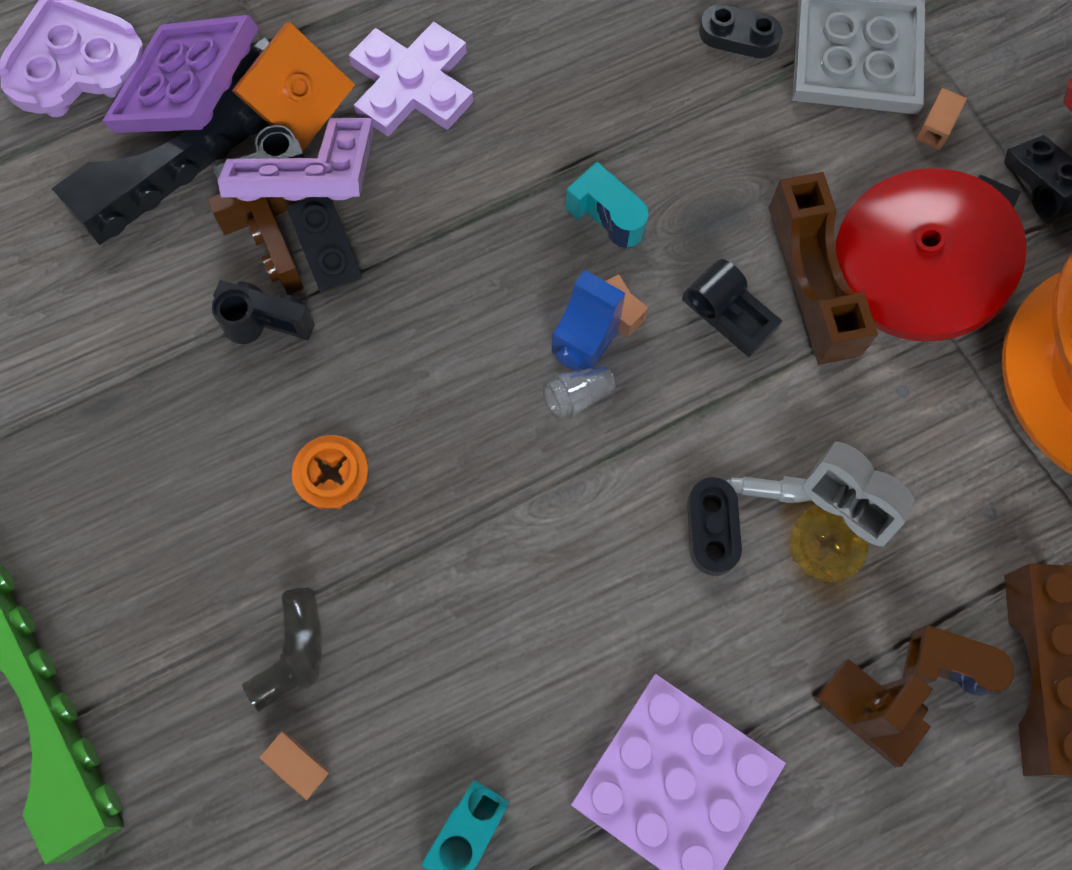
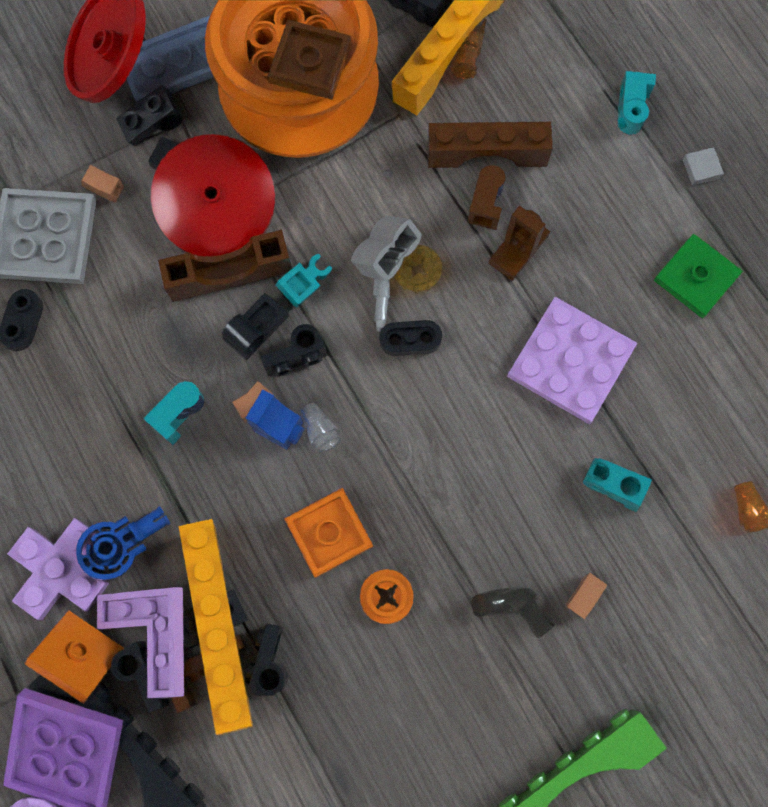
camera: 90 degrees left, 5 degrees up
none -> blue pin [76,506,170,580]
none -> light orange arch [179,519,254,736]
none -> black plate [260,324,327,377]
none -> teal plate [275,254,332,308]
none -> orange plate [284,488,374,578]

